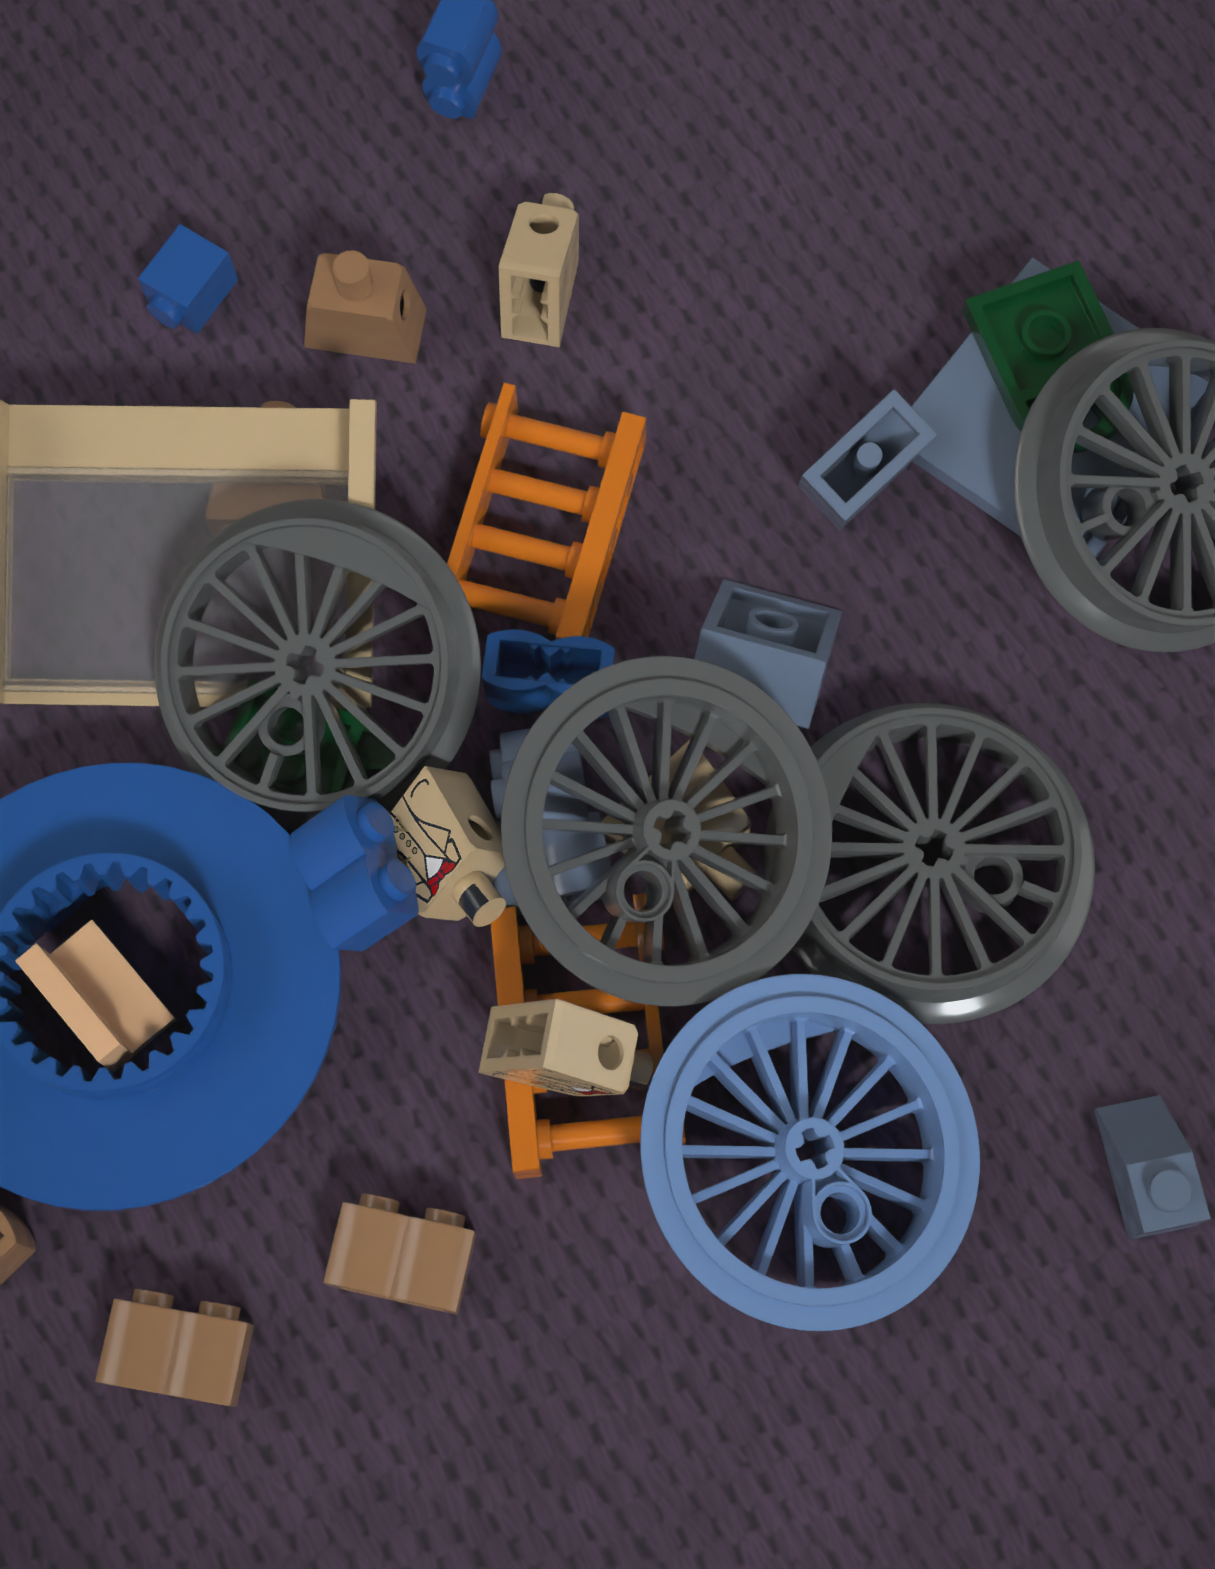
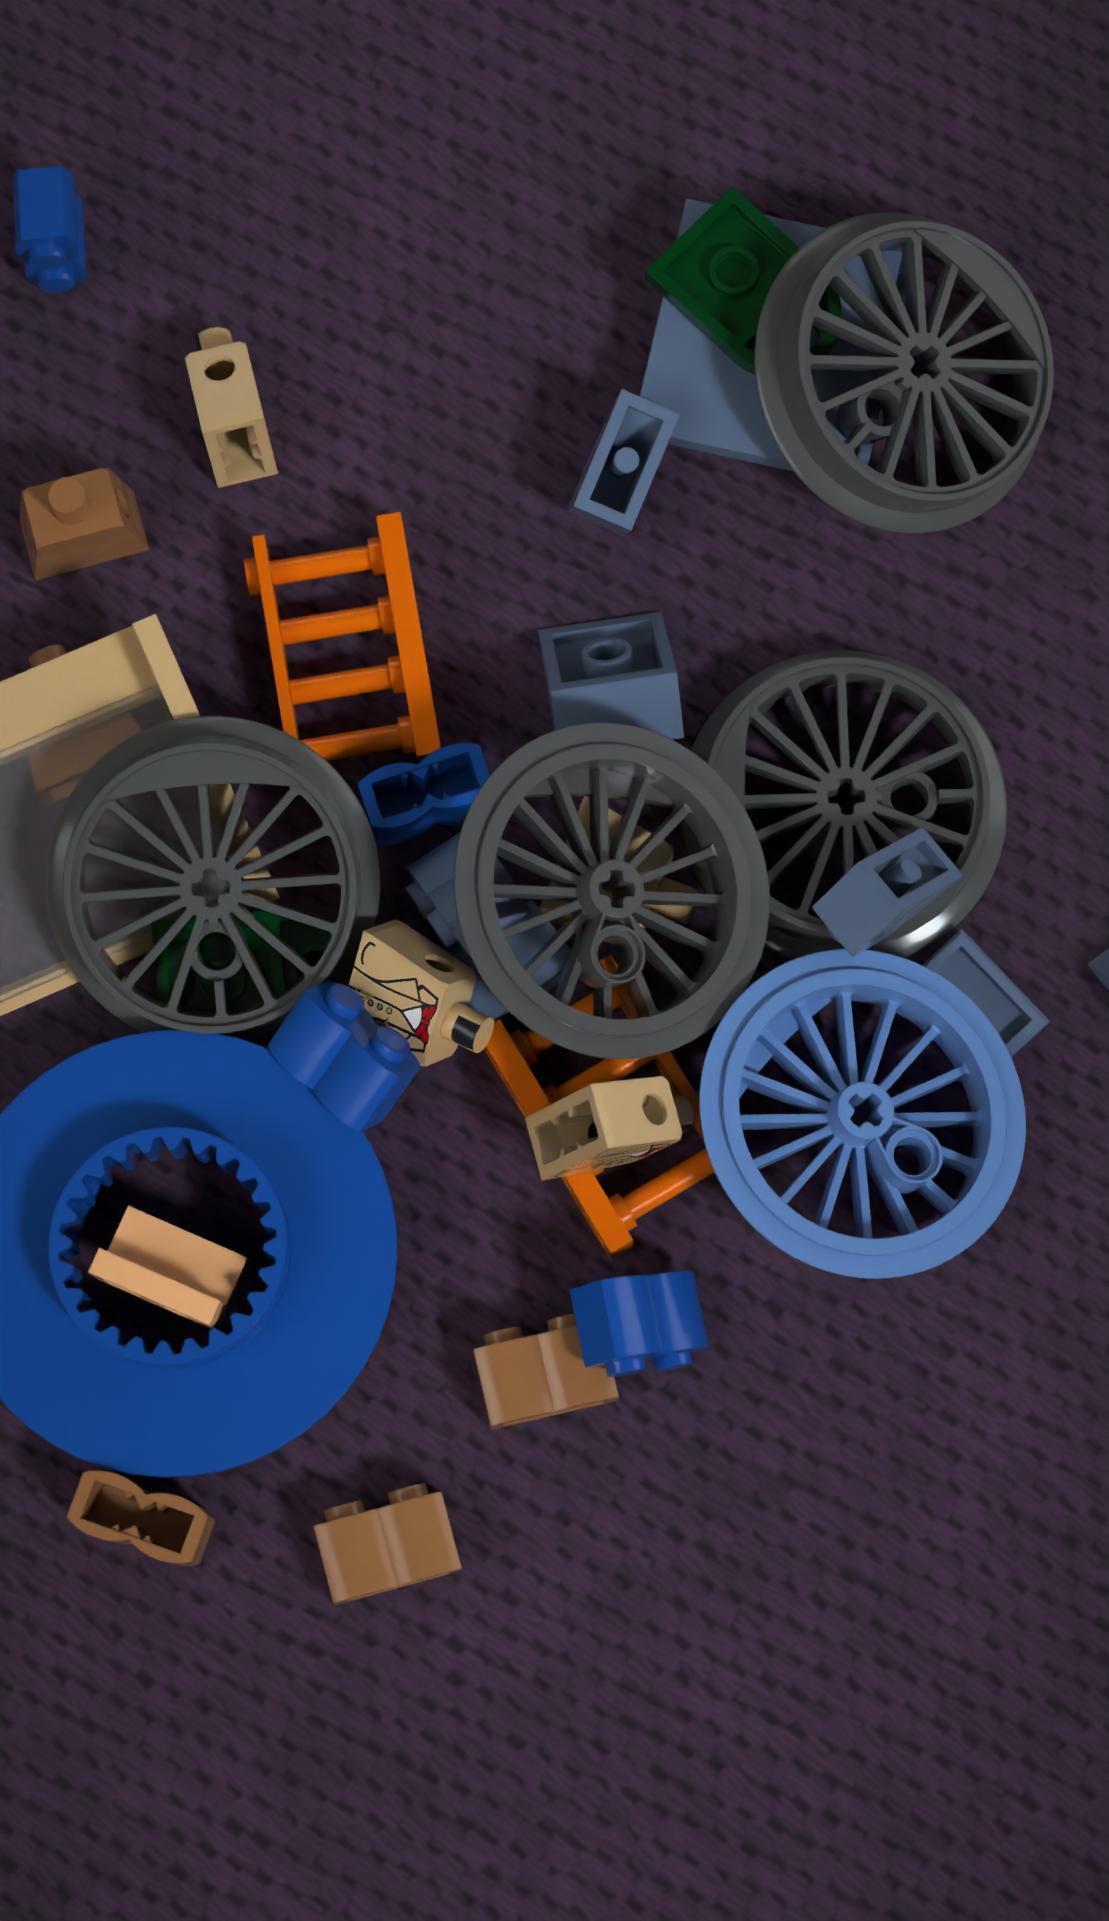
camera: 25 degrees left, 5 degrees up
none -> blue brick [570,1271,709,1378]
none -> sand blue slope [812,827,963,957]
none -> sand blue tile [922,929,1050,1058]

